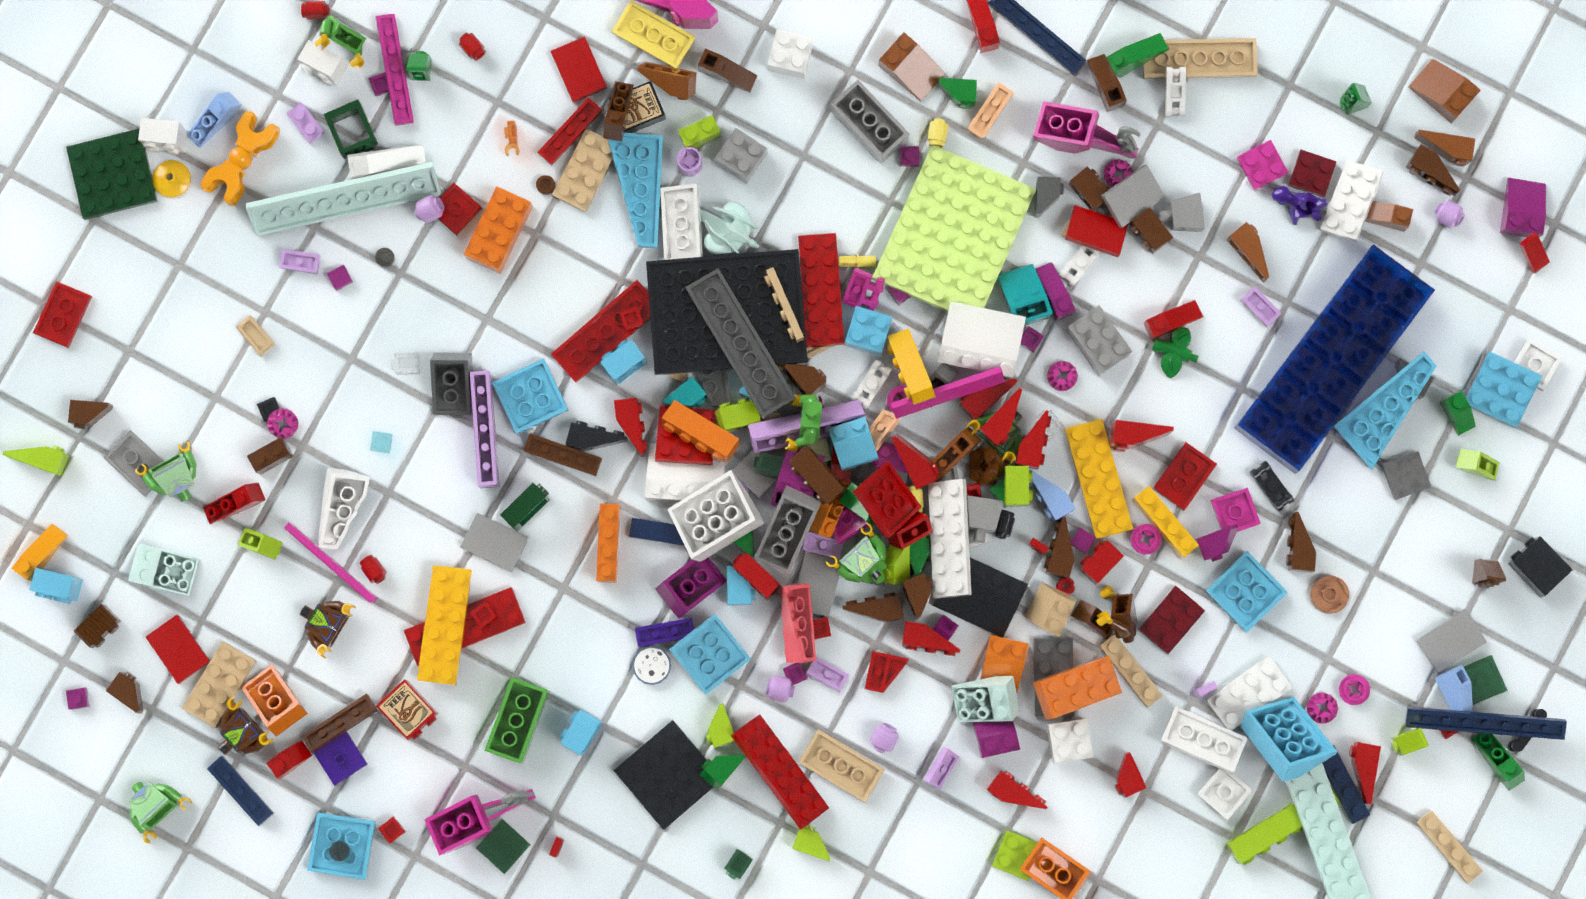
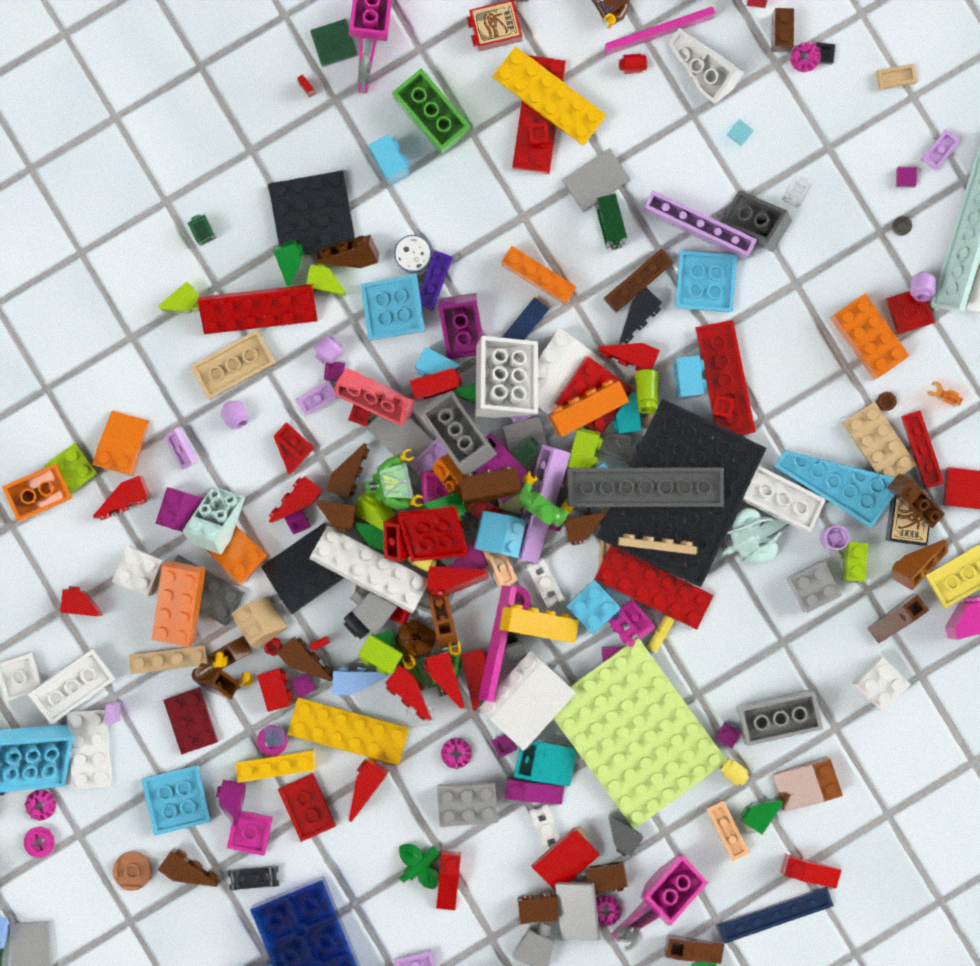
camera: 120 degrees right, 5 degrees up
none -> orange slope [92,411,149,476]
none -> clear light blue tile [264,725,286,747]
none -> reddish brown slope [316,234,379,268]
none -> lime plant [634,369,661,414]

